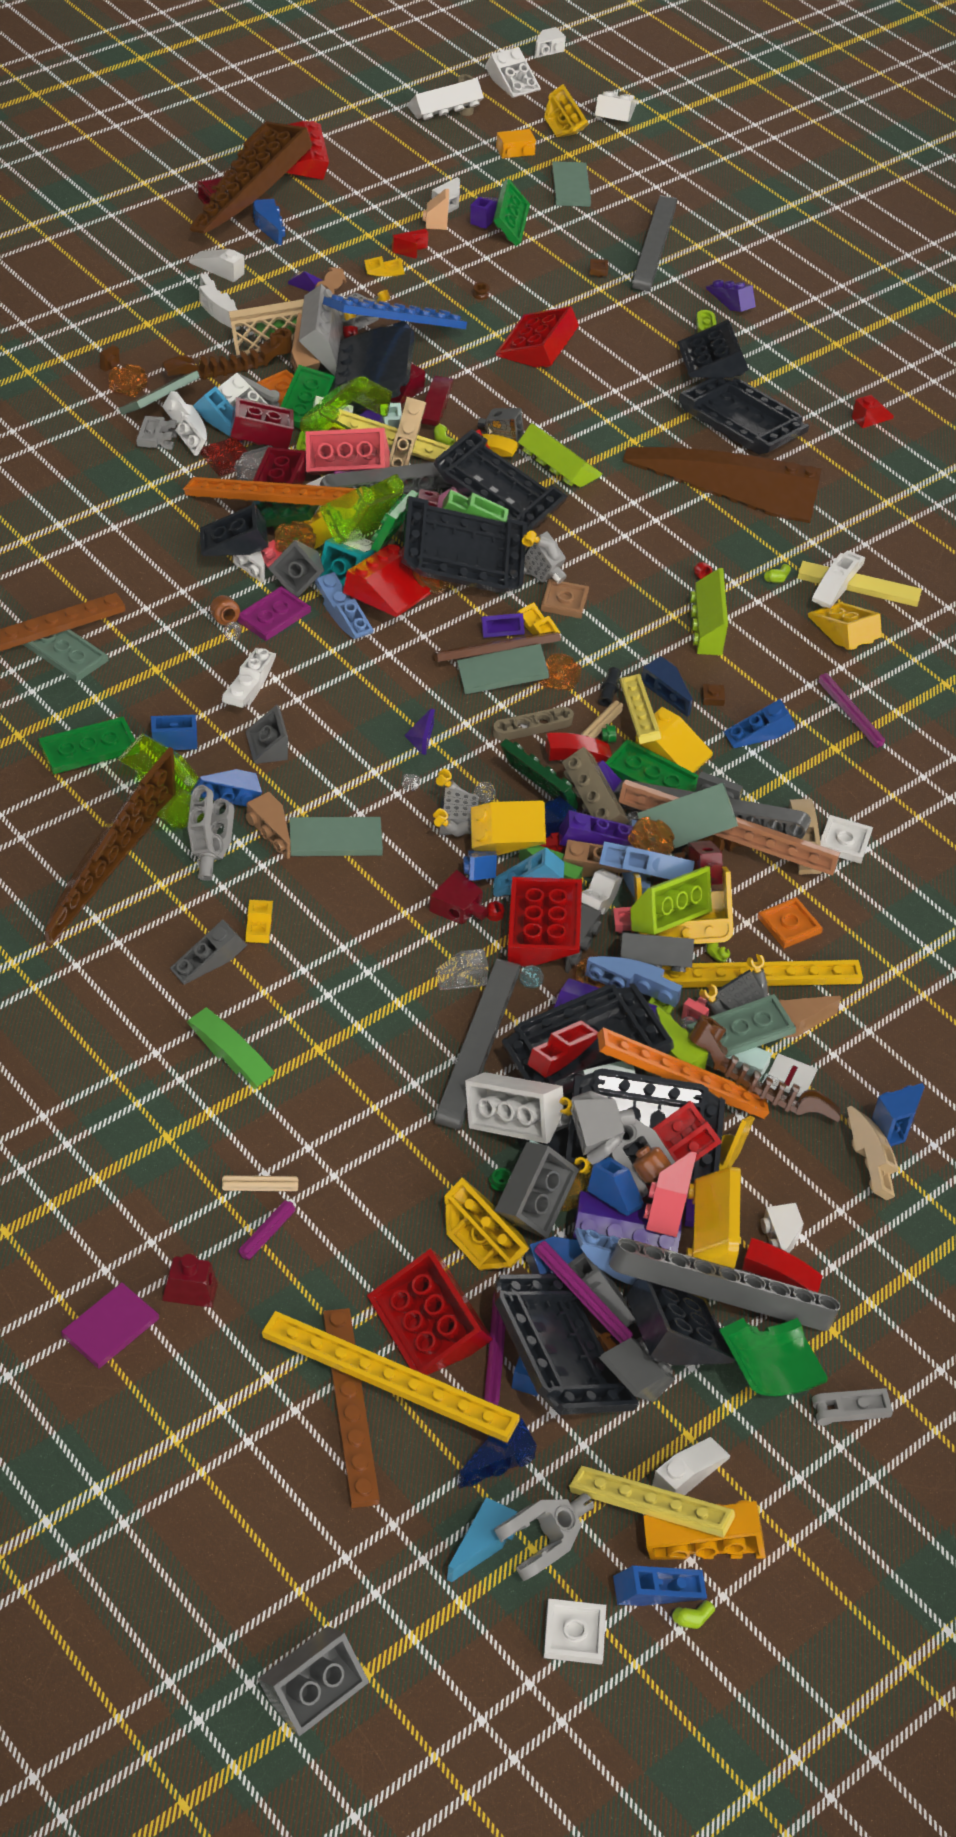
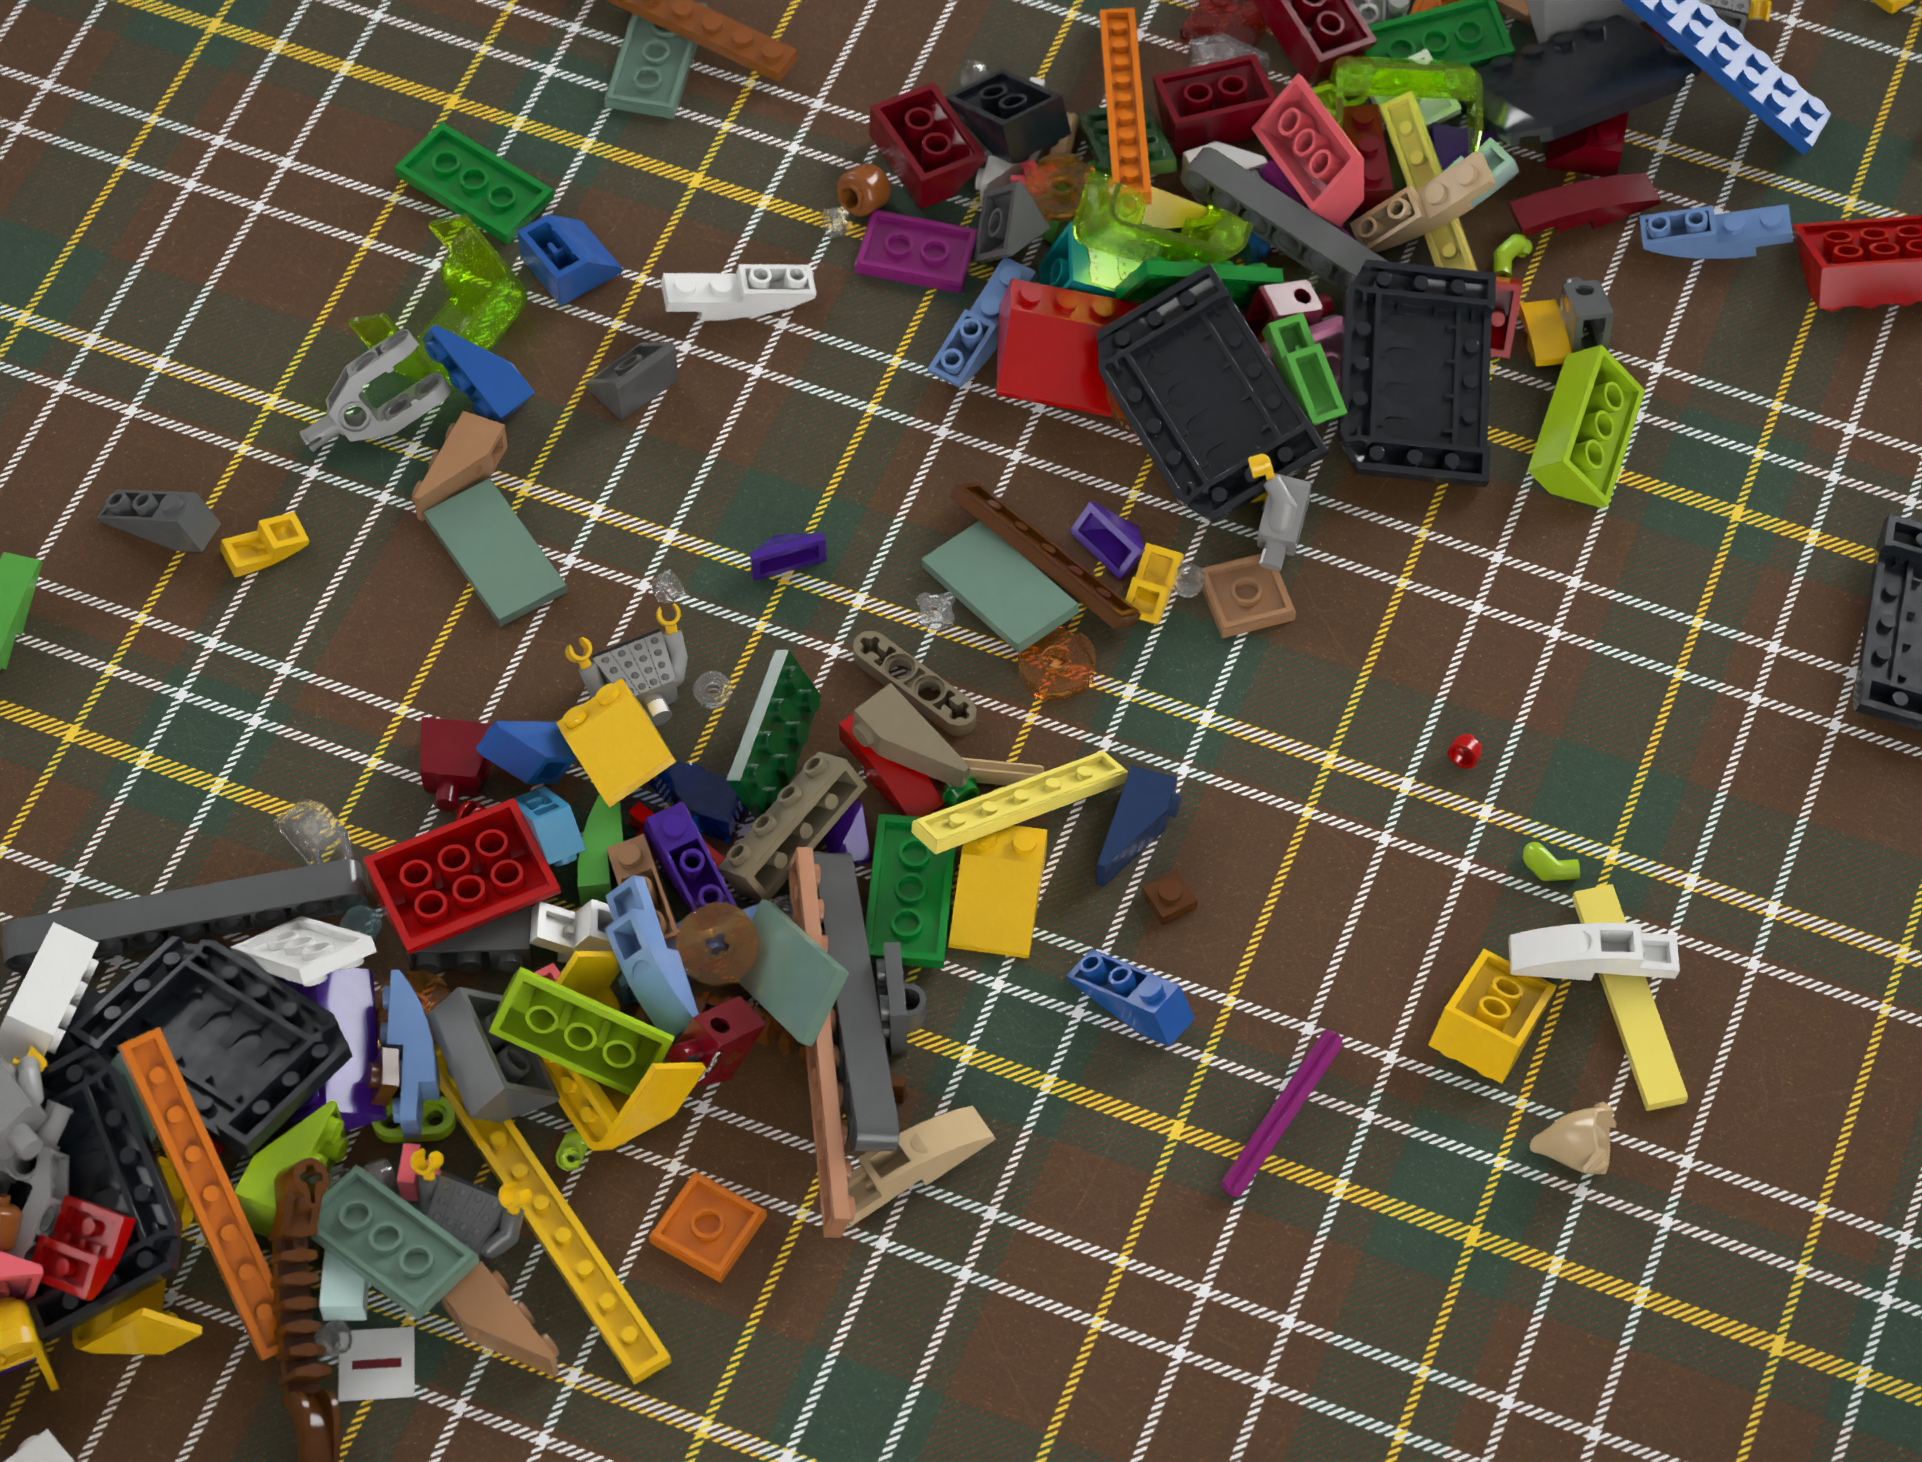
camera: 65 degrees right, 10 degrees up
reddish brown wedge [45,747,176,948] -> none
red slope [527,1020,598,1078] -> none
black pin [598,667,621,707] -> none
reddish brown wedge [623,447,822,523] -> none
lime slope [690,568,728,655] -> none
white plate [820,815,873,864] -> none
none -> white plate [230,916,377,986]
none -> reddish brown plate [365,1047,399,1106]
none -> dark tan slope [852,683,970,789]
none -> dark red slope [869,82,986,209]
none -> clear plate [917,592,955,630]
none -> clear hinge [960,58,990,87]
none -> clear hinge [1173,564,1206,598]
none -> tan hat [1530,1102,1616,1174]
none -> medium blue slope [1639,204,1793,259]

